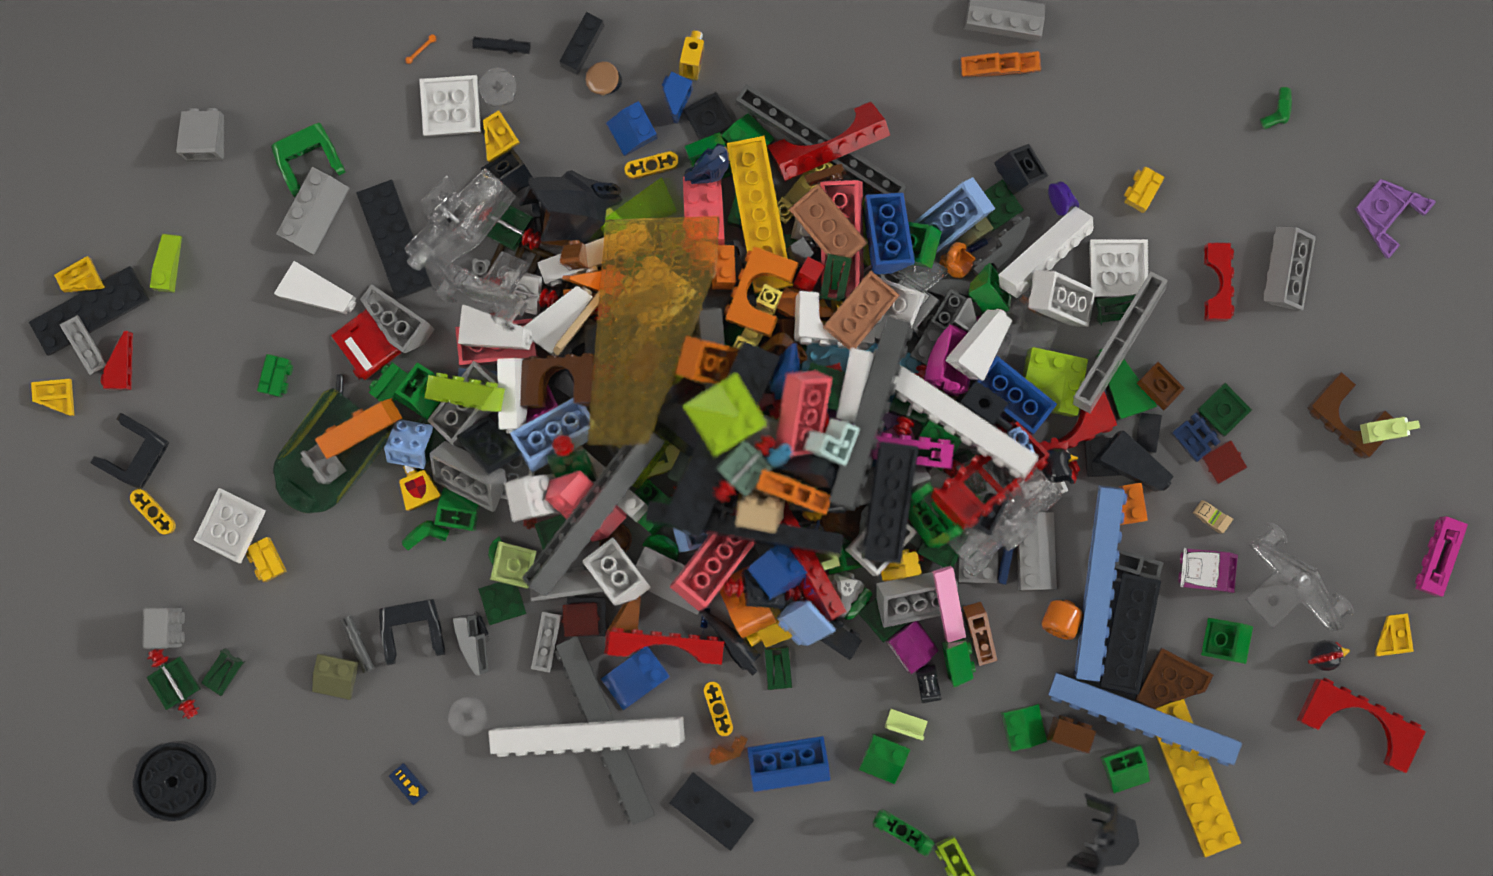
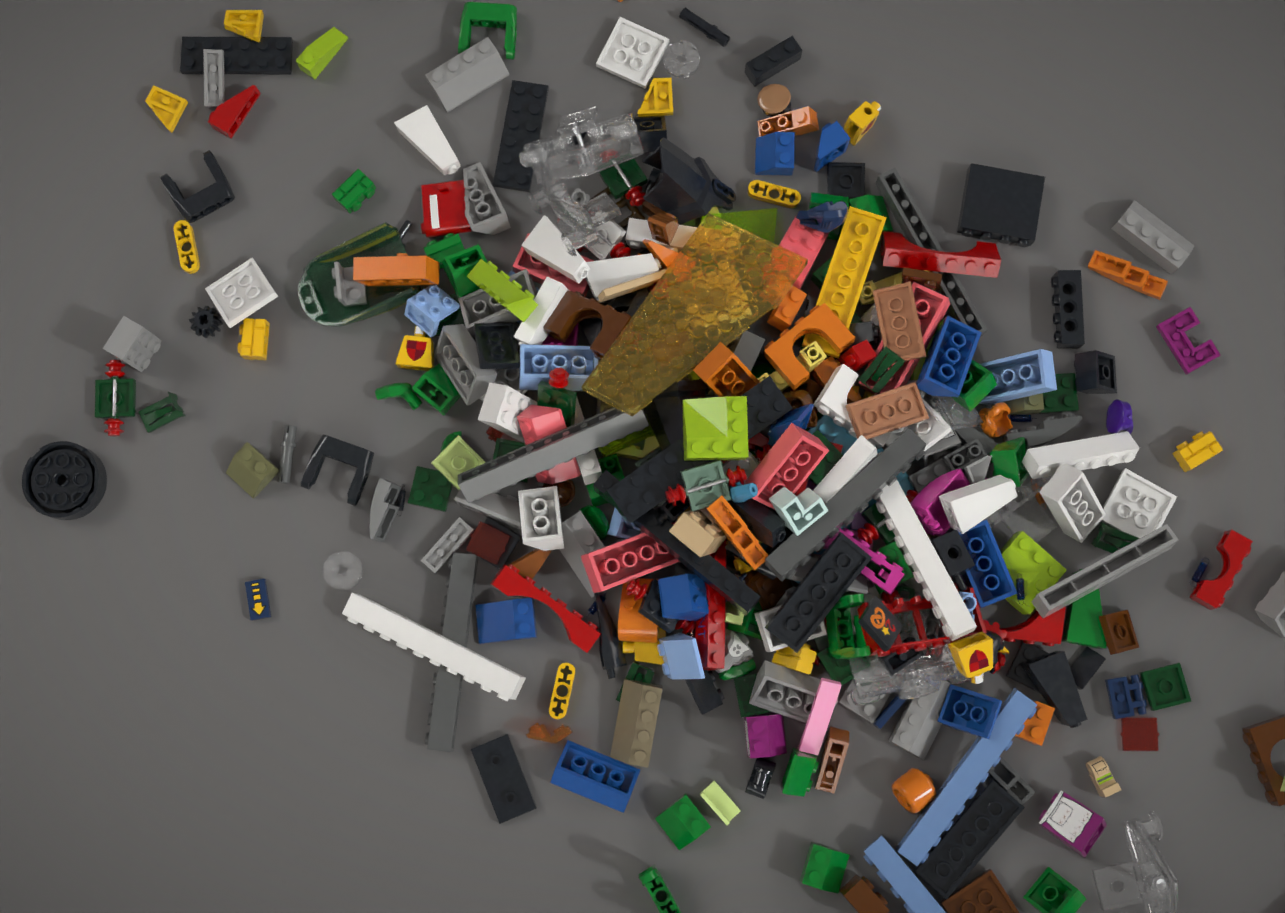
camera: 40 degrees right, 5 degrees down
none -> black gear [189,305,223,338]
none -> dark tan slope [610,679,663,768]
none -> orange slope [757,106,819,137]
none -> black tile [858,596,903,652]
none -> blue slope [937,684,1002,739]
none -> yellow torso [948,632,993,684]
none -> black brick [957,163,1045,247]
none -> piece [1016,573,1025,605]
none -> black brick [1051,270,1085,348]
none -> magenta plate [1156,307,1221,375]
none -> clear blue piece [1190,558,1209,587]

